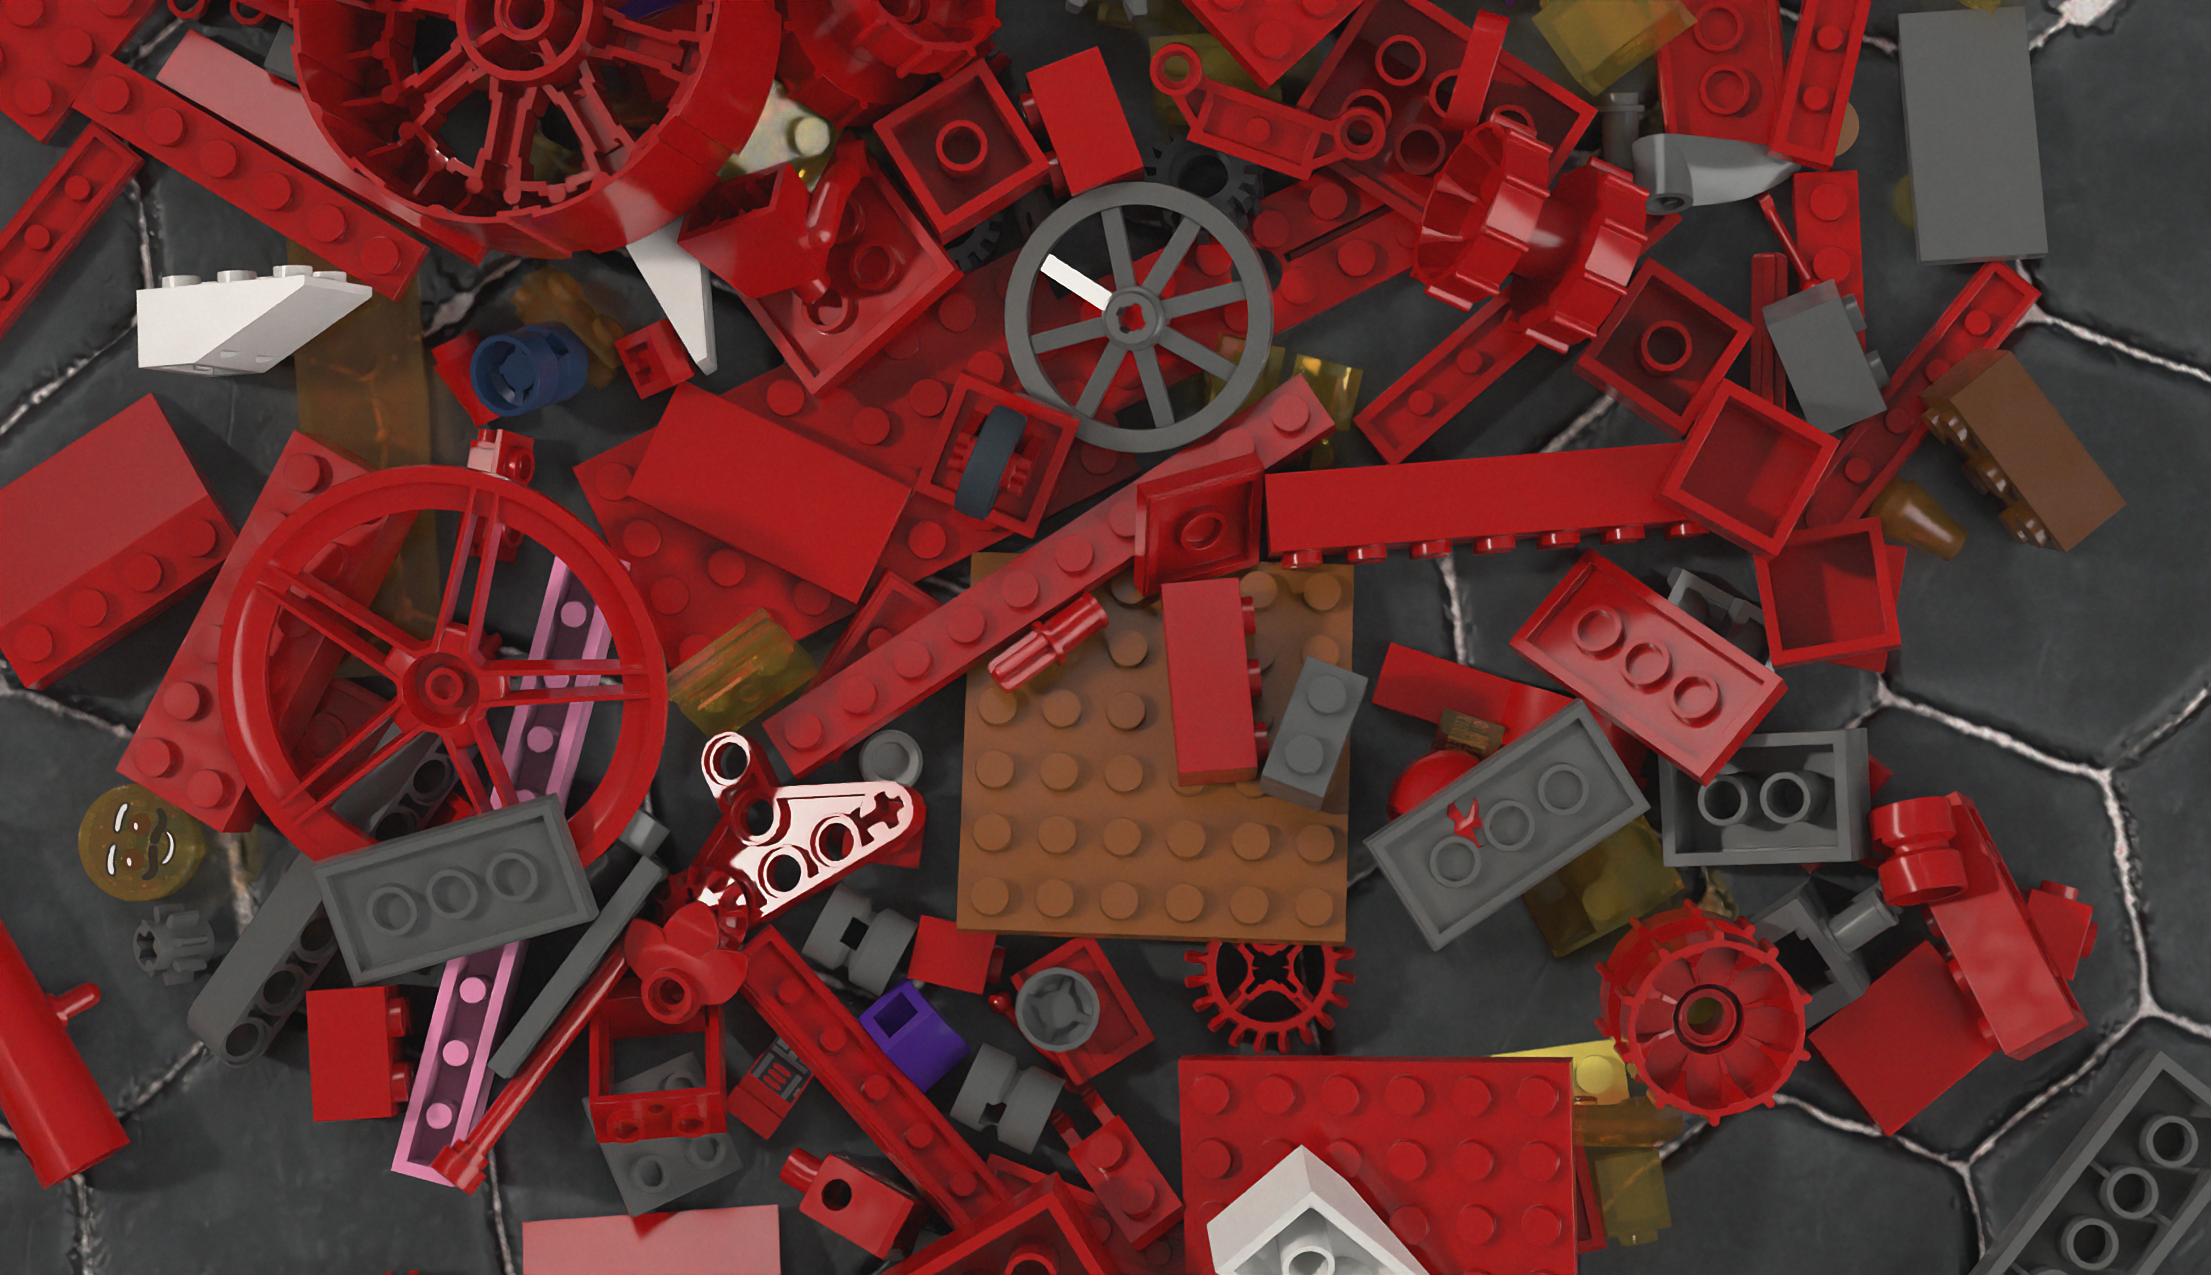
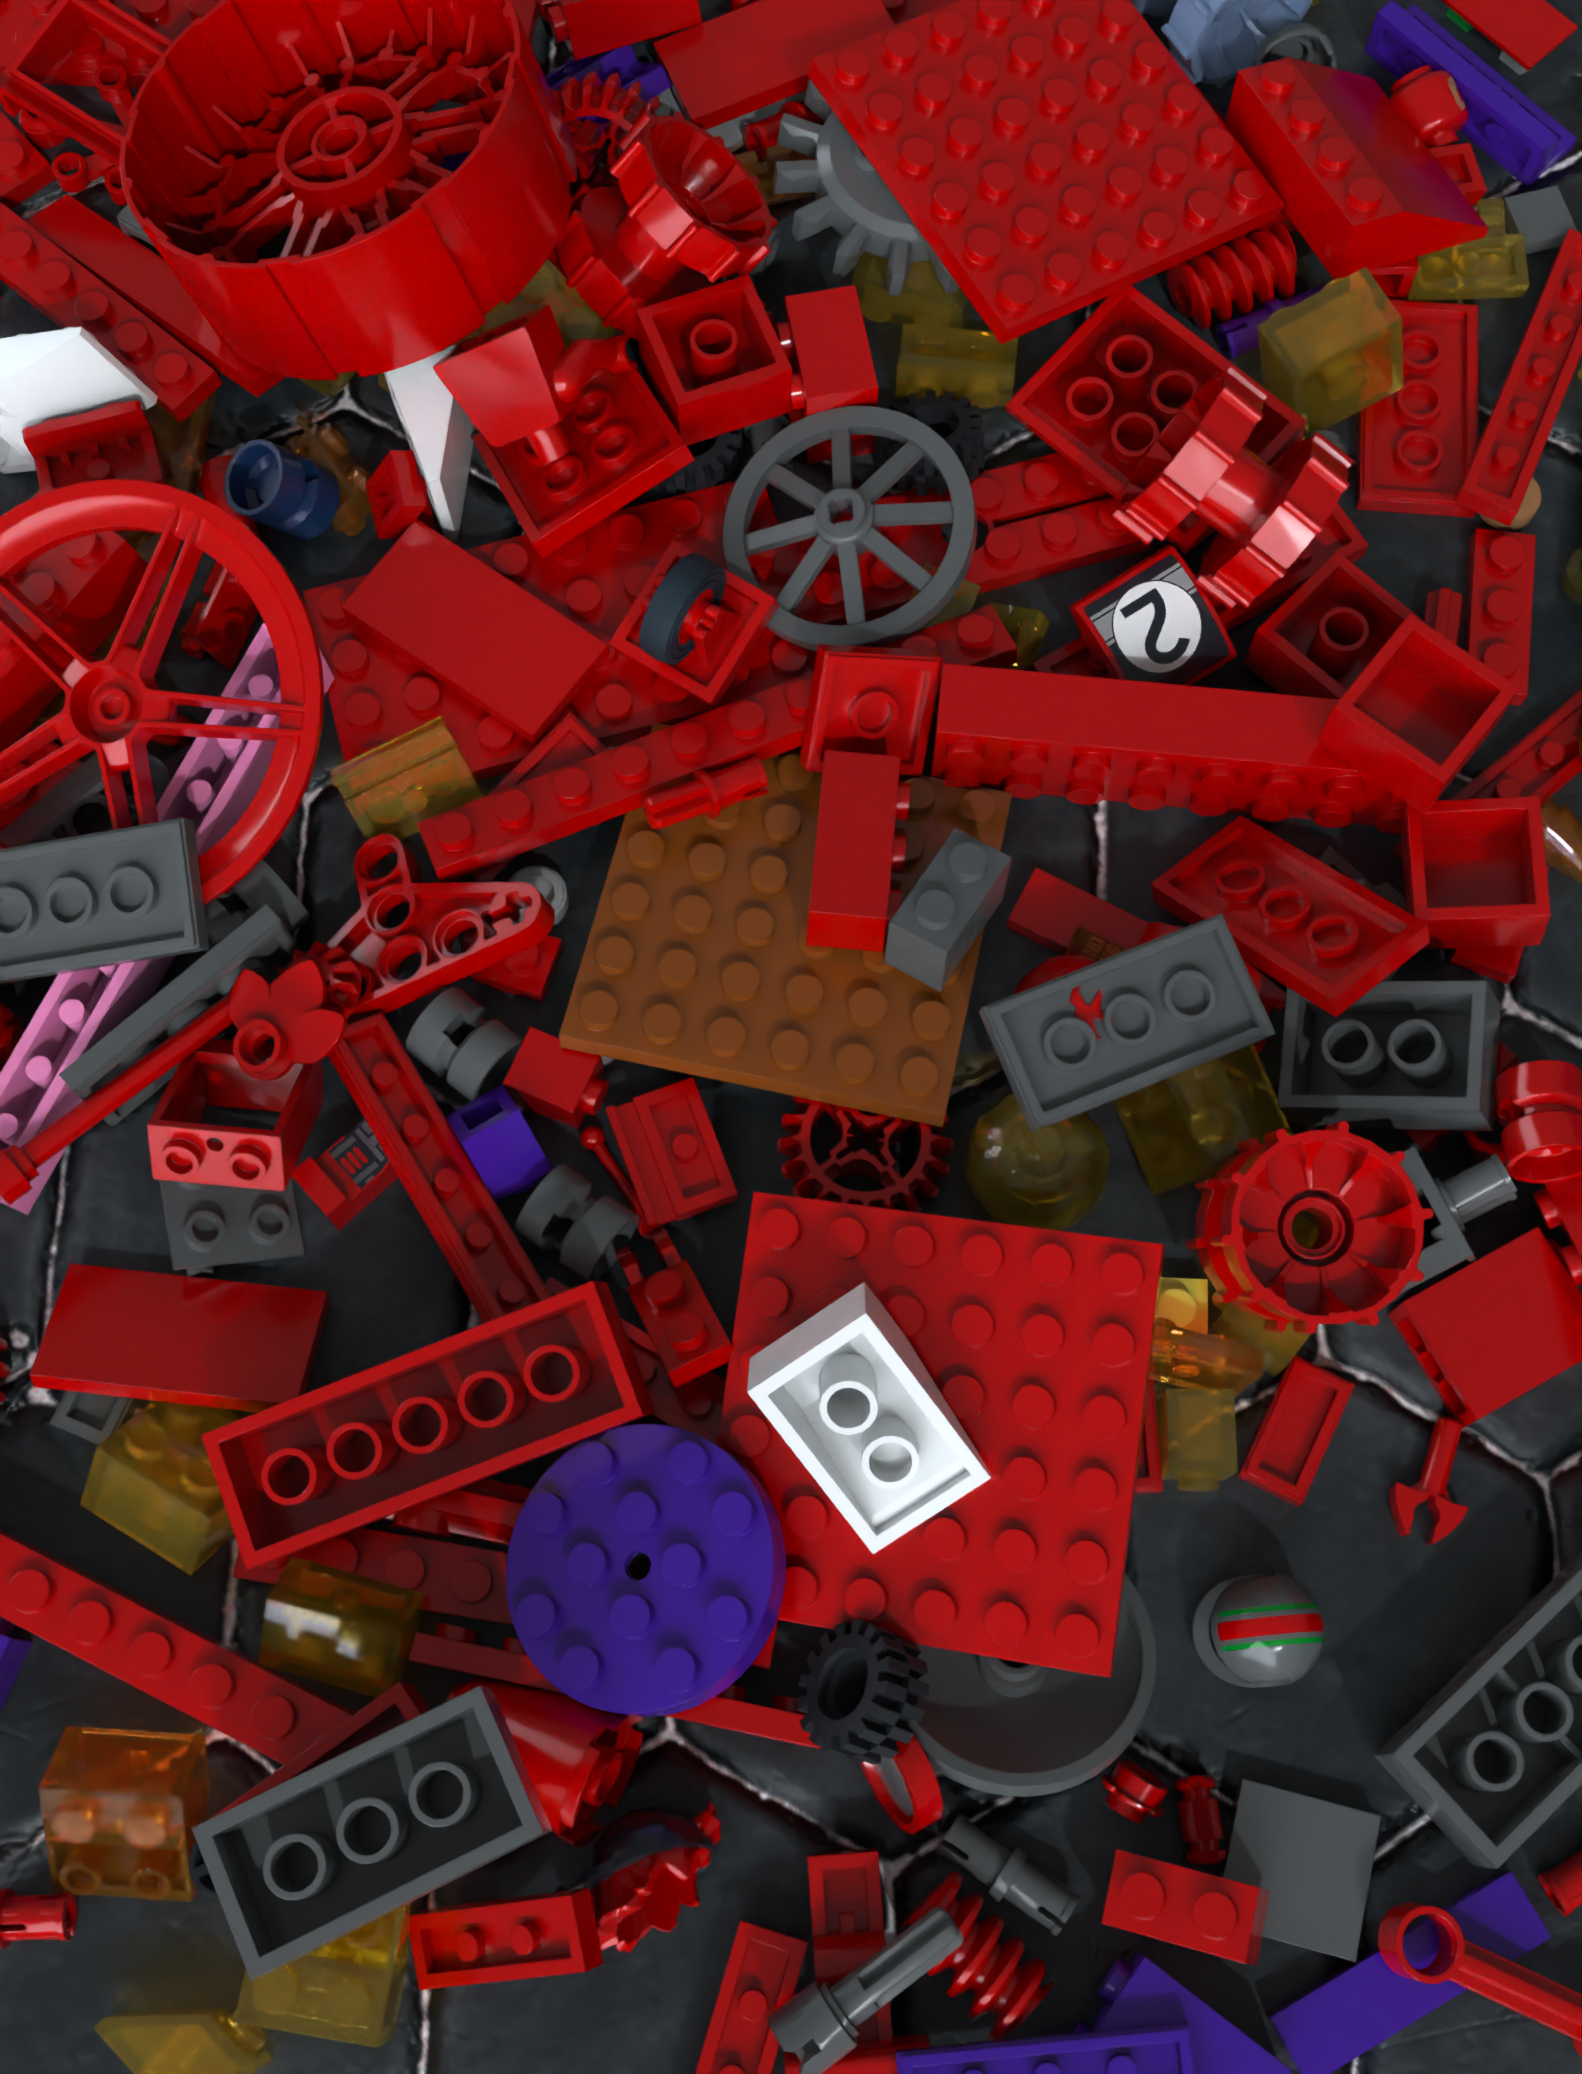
camera: 10 degrees right, 15 degrees down
red torso [779,1146,935,1261] -> none
dark grey wheel [1015,967,1100,1052] -> none
red plate [1150,42,1386,182] -> none
red beam [1443,8,1511,133] -> none
dark grey piece [1631,134,1801,215] -> none
red hinge [1753,190,1823,291] -> none
dark grey brick [1762,279,1891,434] -> none
none -> red bracket [22,400,167,489]
none -> clear yellow piece [965,1094,1110,1231]
none -> slope [1069,545,1238,686]
none -> red tile [1236,1355,1355,1507]
none -> red bar [1389,1416,1469,1546]

